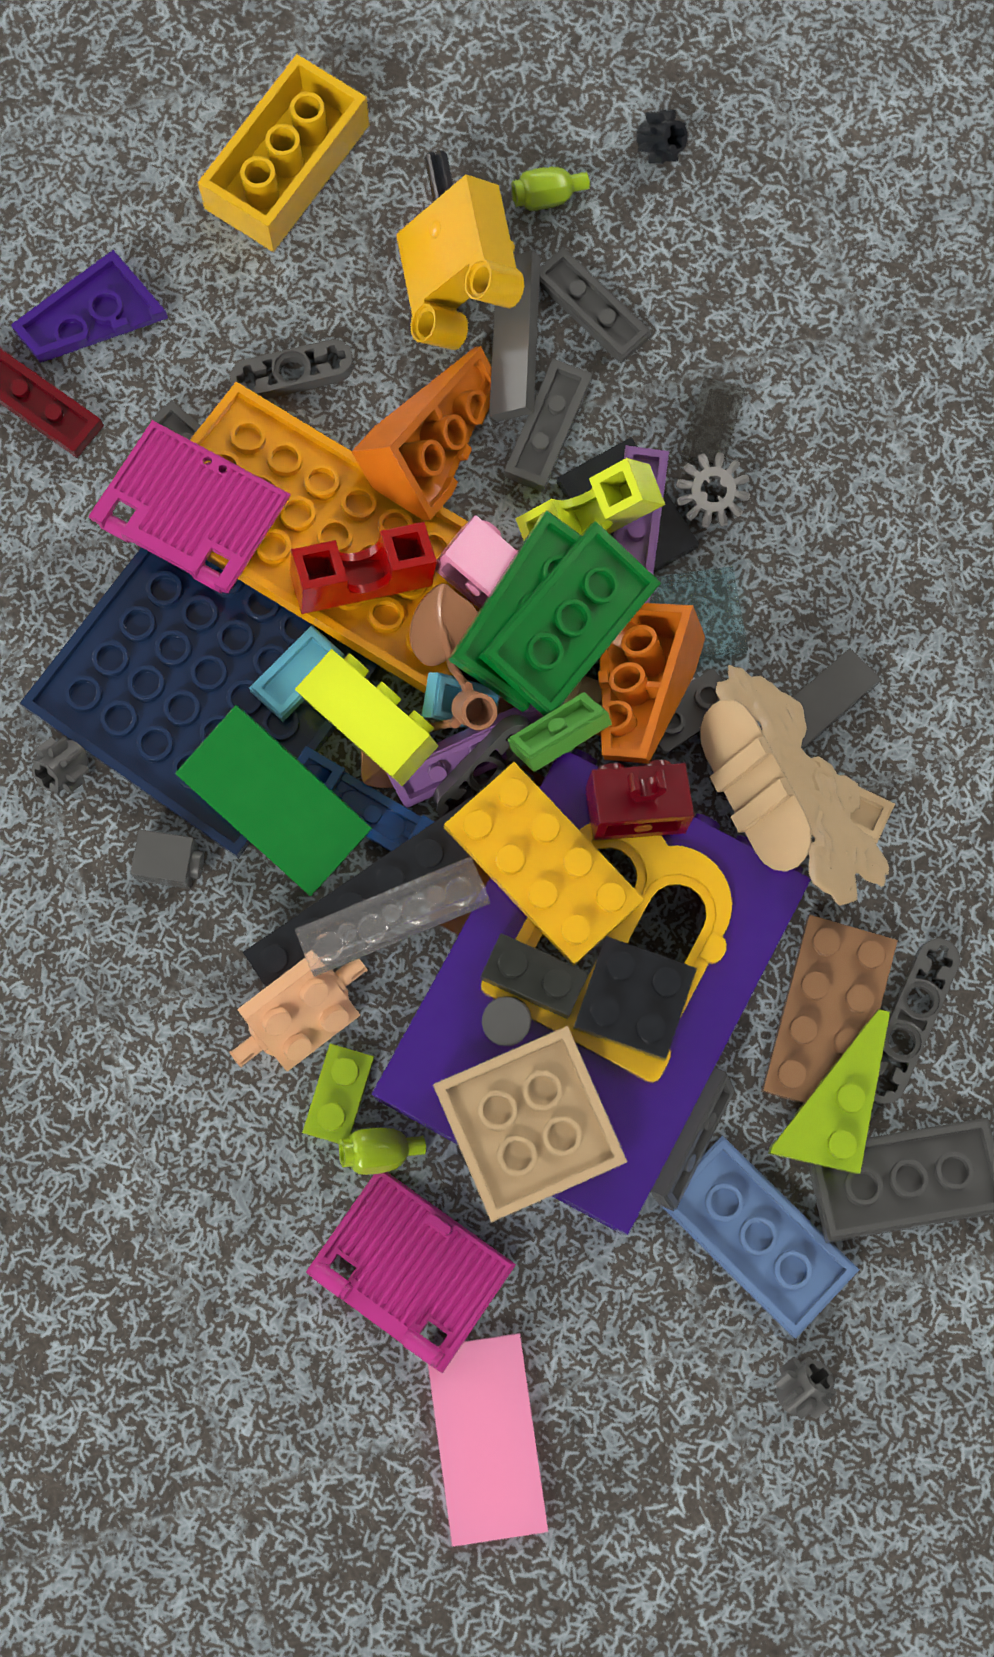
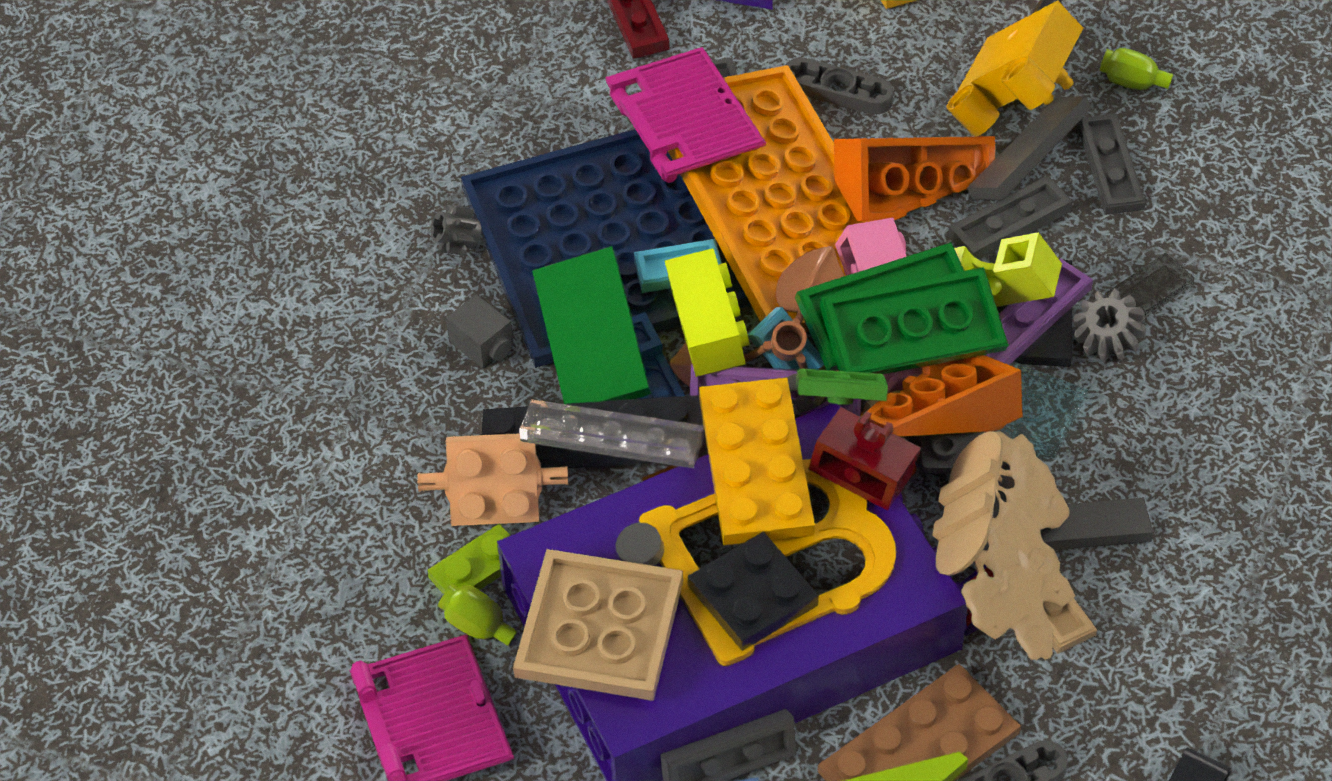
camera: 40 degrees right, 25 degrees down
red arch [290,522,437,614] -> none
pearl dark grey plate [480,933,588,1019] -> none
black gear [636,110,688,164] -> none

